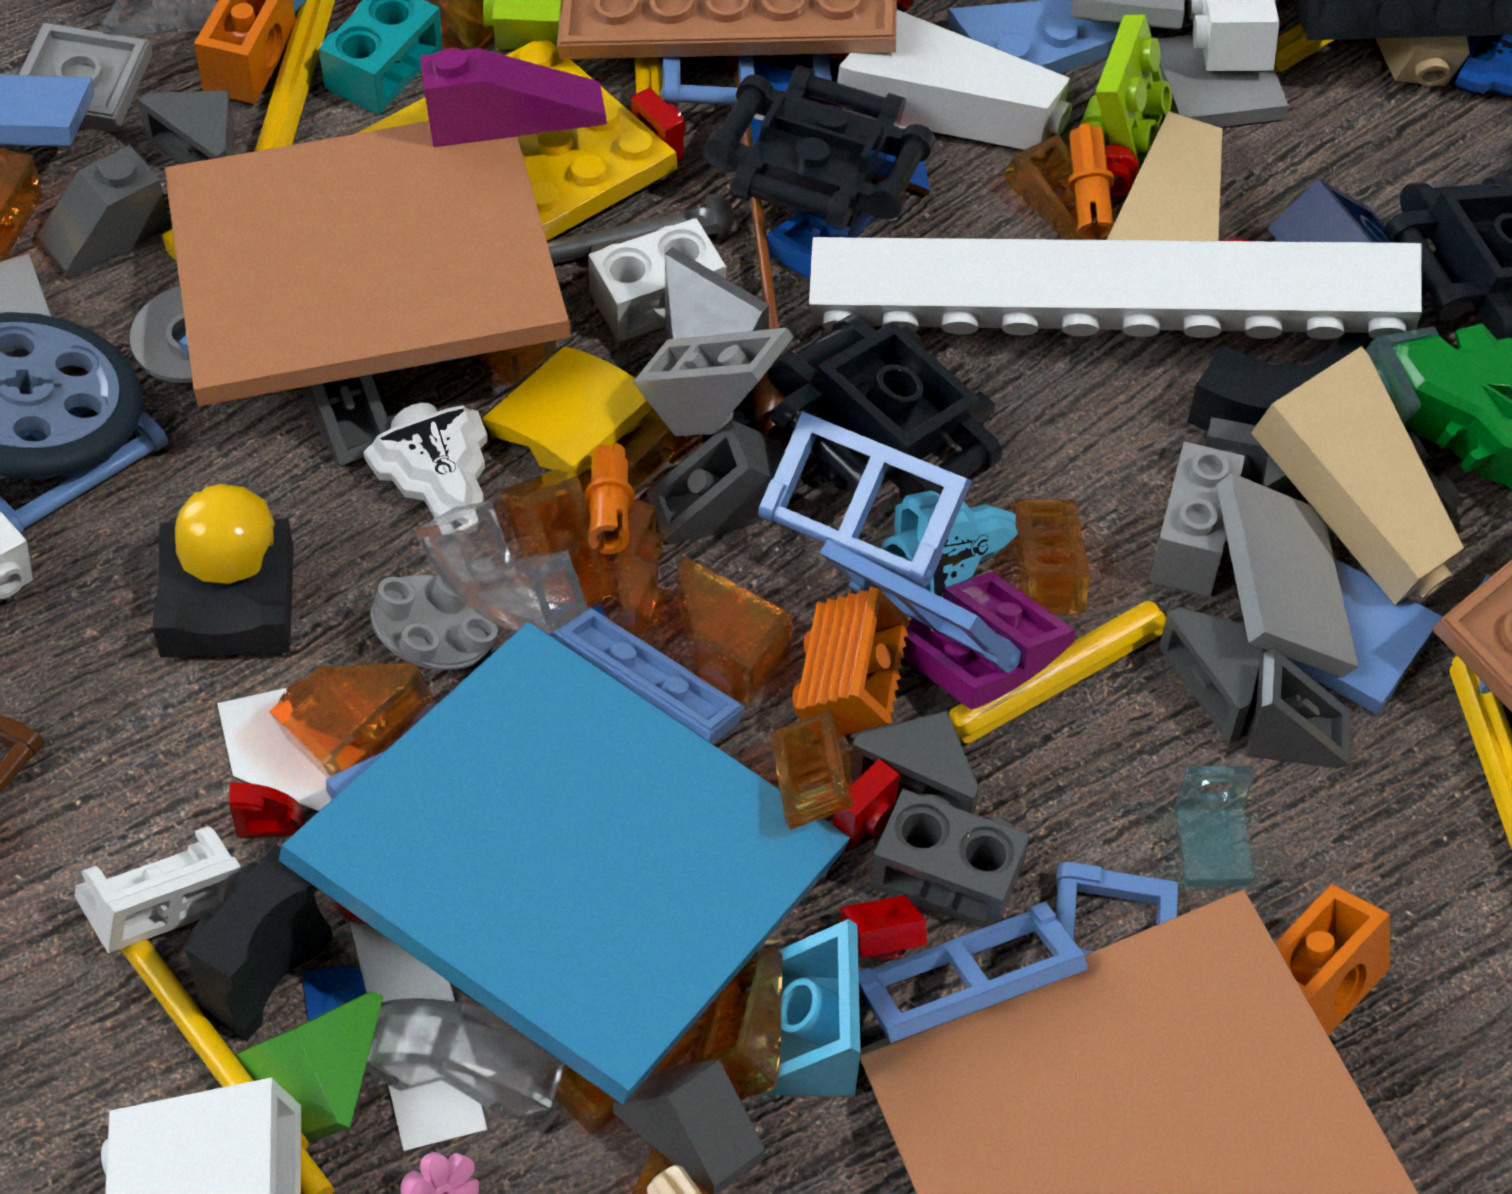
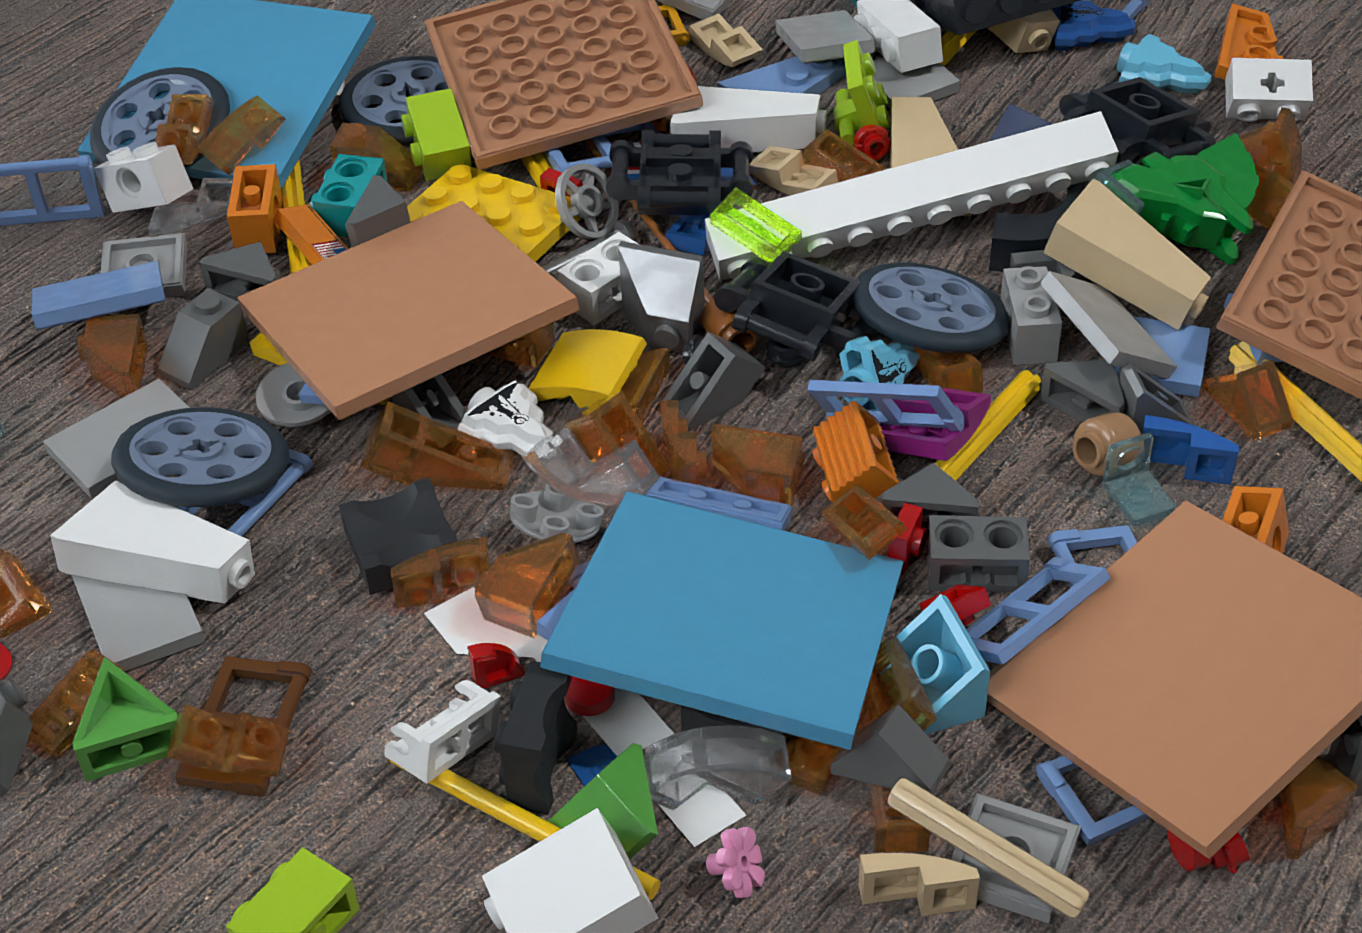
camera: 15 degrees left, 10 degrees down
yellow hair [175,484,275,584] -> none
magenta slope [420,48,607,147] -> none
orange axle [584,443,634,554] -> none
light grey slope [633,327,794,436] -> none
window [758,411,972,587] -> none
orange axle [1068,123,1115,239] -> none
none -> orange tile [273,204,348,265]
none -> dark grey slope [345,175,411,248]
none -> clear orange slope [360,402,514,490]
none -> clear orange slope [391,537,492,608]
none -> light grey wheel [555,163,619,240]
none -> clear neon green tile [710,187,802,263]
none -> tan slope [749,145,839,196]
none -> wedge [851,262,1010,354]
none -> medium nougat head [1073,412,1143,476]
none -> blue slope [1139,415,1239,485]
none -> clear orange slope [1201,360,1293,441]

